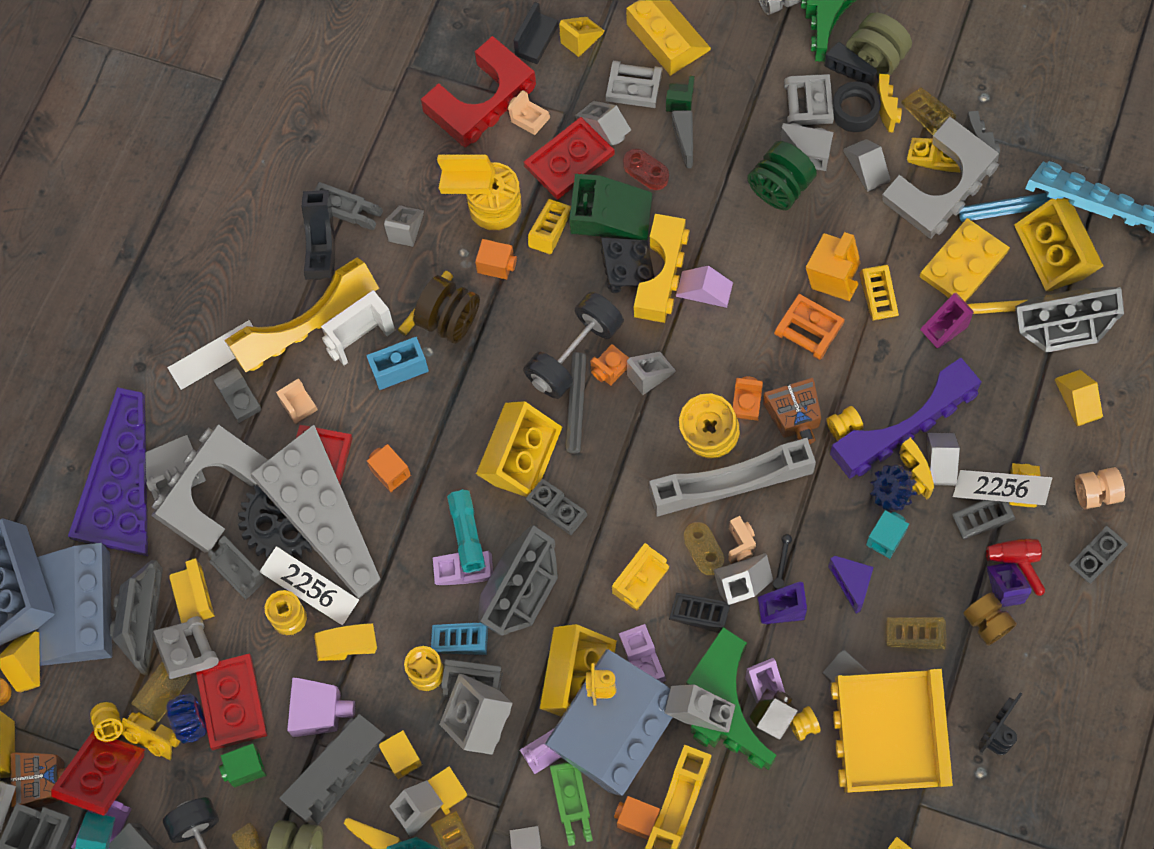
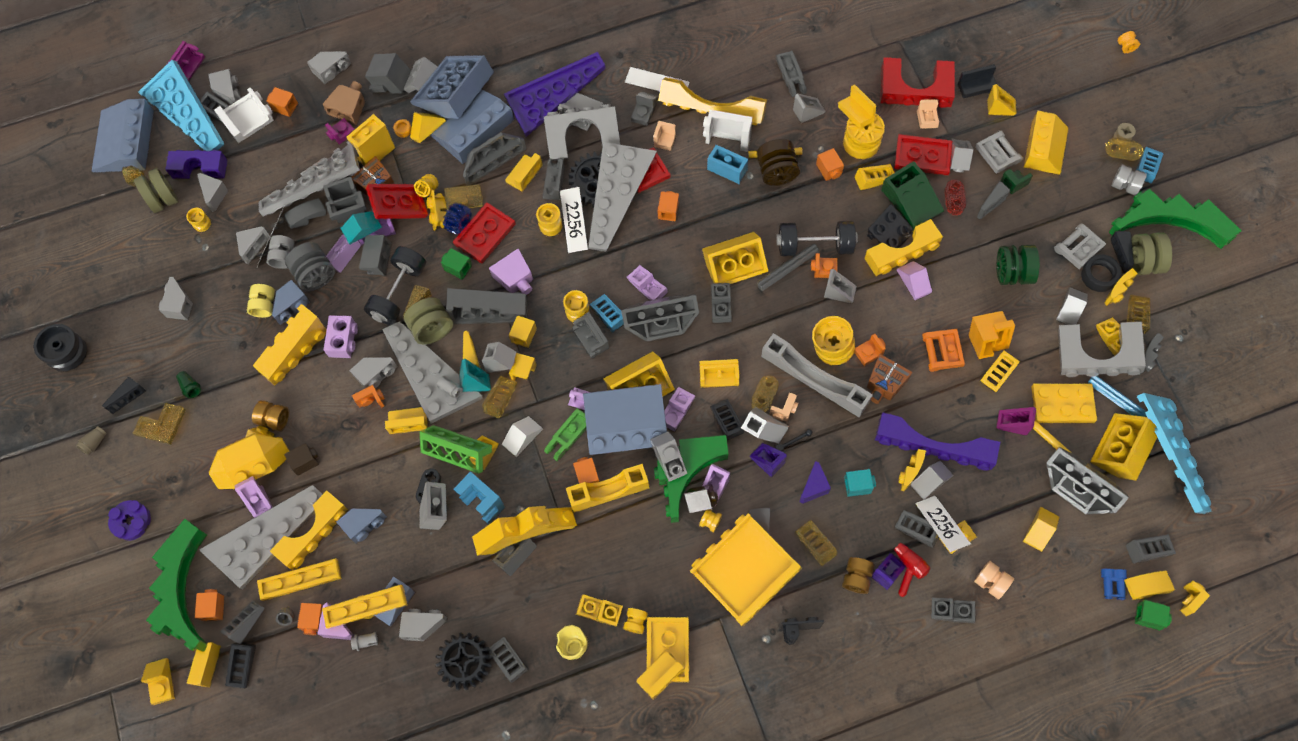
camera: 50 degrees right, 0 degrees up
light grey plate [153,616,219,679] -> none
black arch [301,190,335,280] -> none
yellow slope [314,624,377,661] -> none
light grey slope [439,674,513,755] -> none
teal axle [447,489,486,573] -> none
yellow hinge [586,663,617,706] -> none
light grey slope [781,123,833,171] -> none
yellow wheel [826,406,864,441] -> none
clear blue gear [870,465,918,511] -> none

